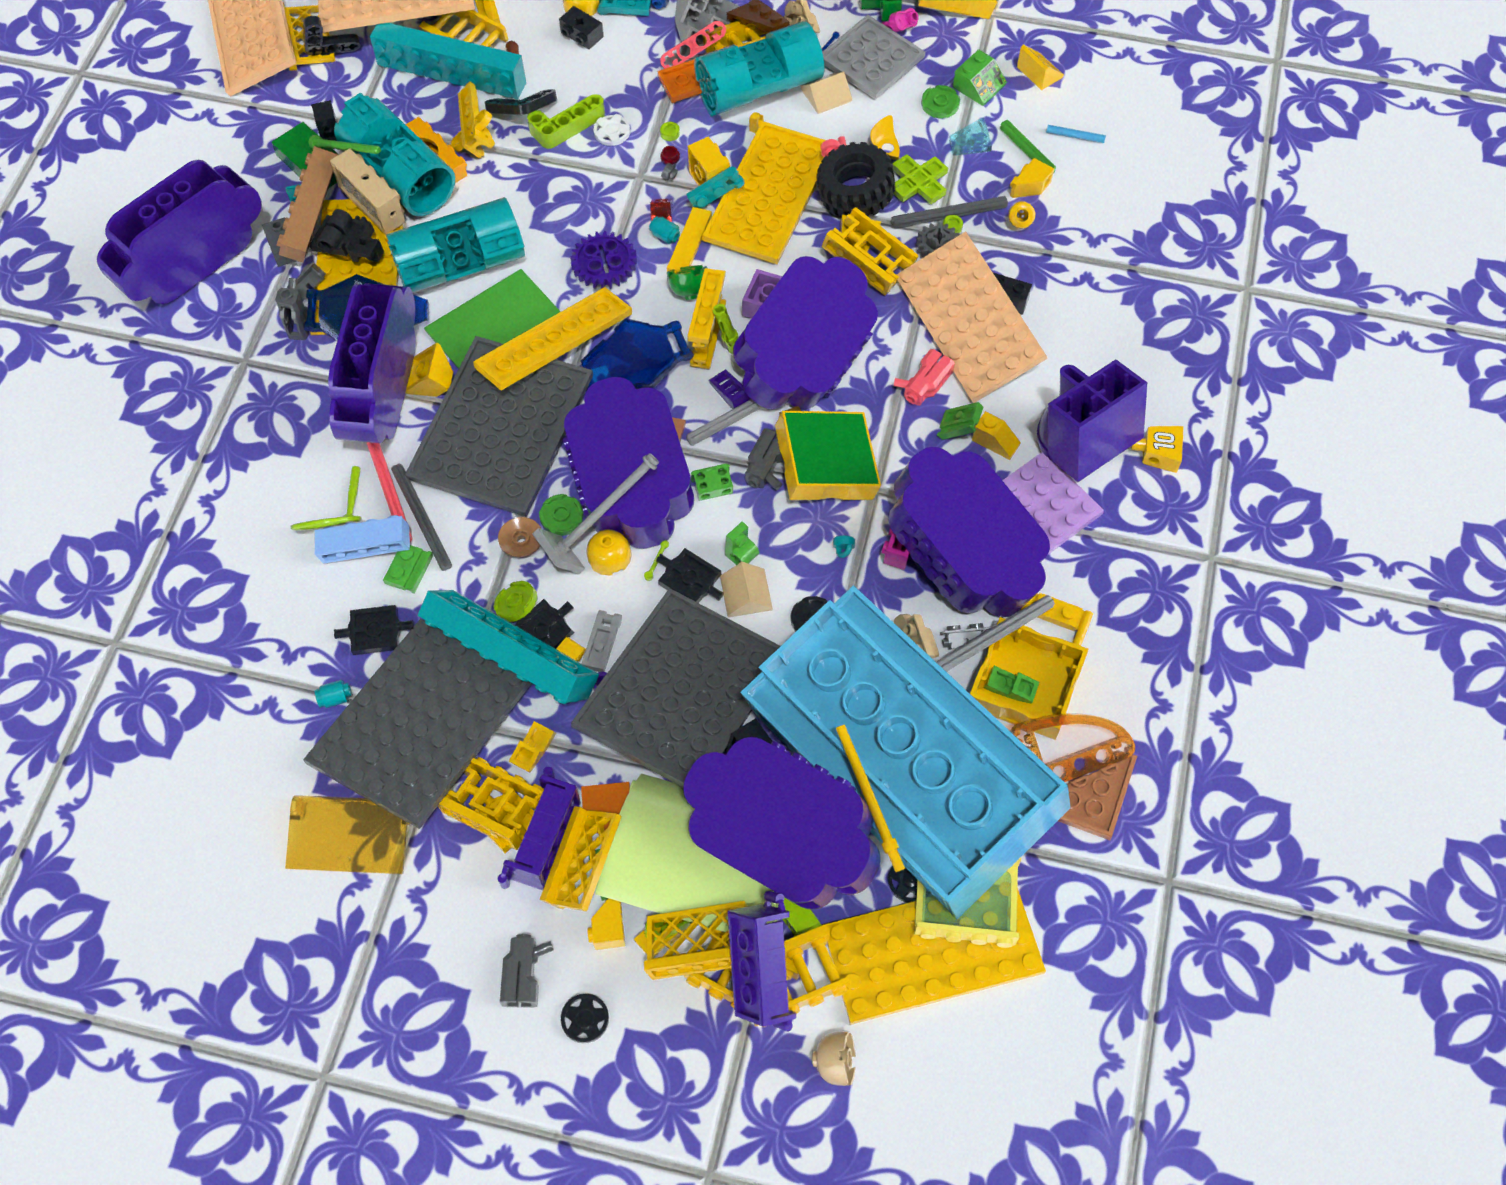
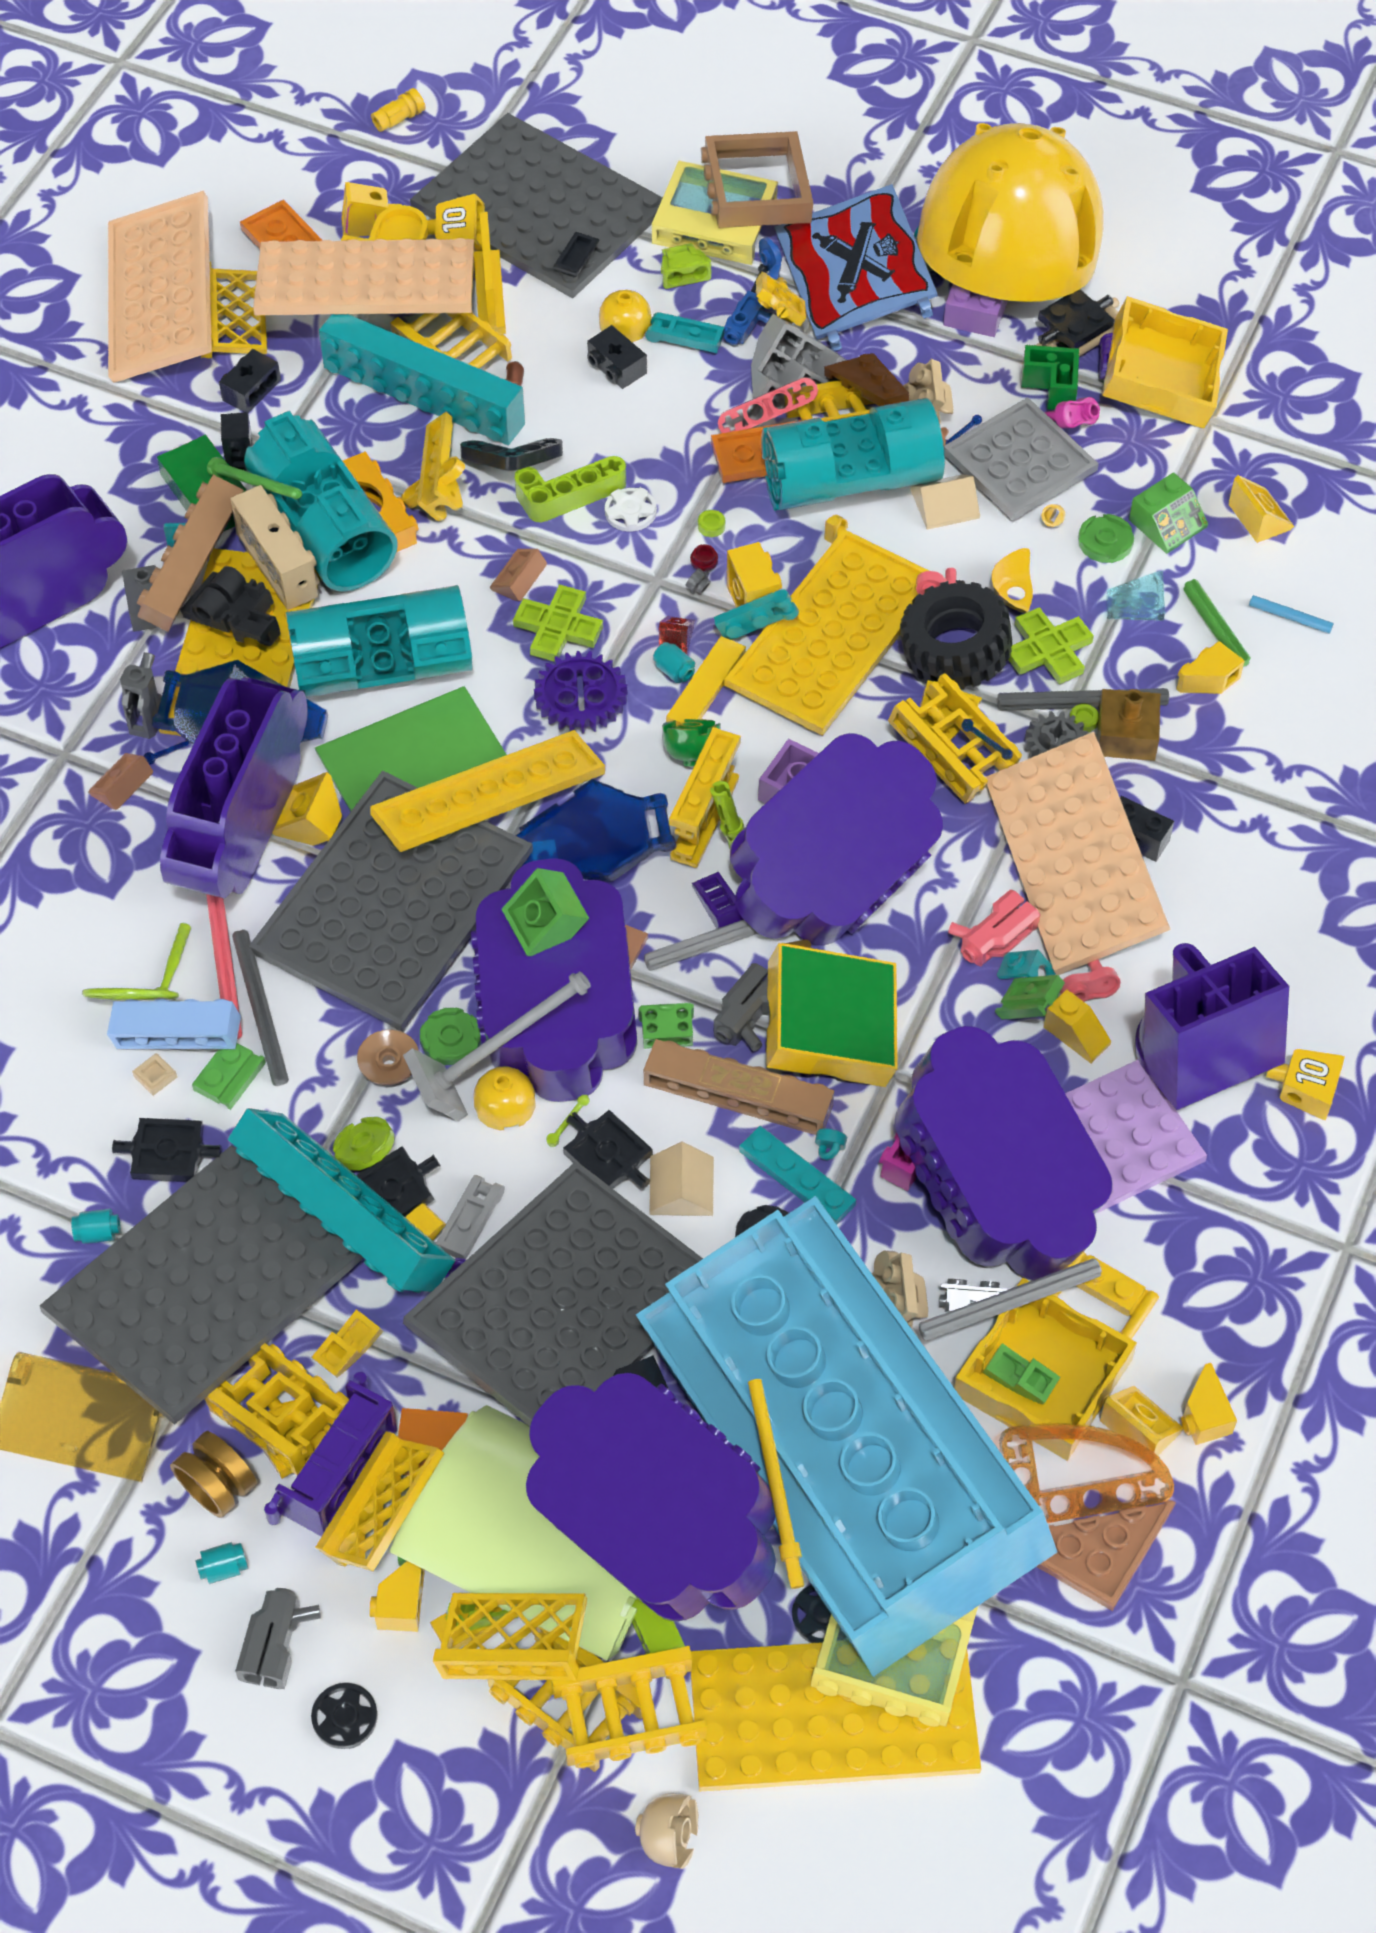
camera: 10 degrees right, 5 degrees down
dark grey hinge [287,262,326,302] -> none
black beam [303,16,361,55] -> none
bright green plate [725,521,760,565] -> none
dark purple container [728,891,797,1032] -> none
yellow head [1008,201,1035,228] -> none
none -> nougat slope [88,753,153,810]
none -> tan tile [132,1053,177,1096]
none -> clear blue hinge [144,734,198,765]
none -> pearl gold wheel [170,1431,257,1518]
none -> teal brick [195,1542,248,1584]
none -> black brick [219,349,281,413]
none -> nougat slope [490,549,547,601]
none -> bright green slope [502,868,589,956]
none -> lime plate [513,584,603,662]
none -> medium nougat brick [643,1039,834,1135]
none -> teal plate [739,1126,857,1225]
none -> hinge [961,719,1013,760]
none -> teal bracket [997,949,1056,979]
none -> yellow hinge [1041,504,1066,527]
none -> coral piece [1060,959,1121,1002]
none -> pearl gold brick [1097,689,1161,761]
none -> yellow slope [1100,1385,1184,1464]
none -> yellow slope [1181,1362,1237,1445]

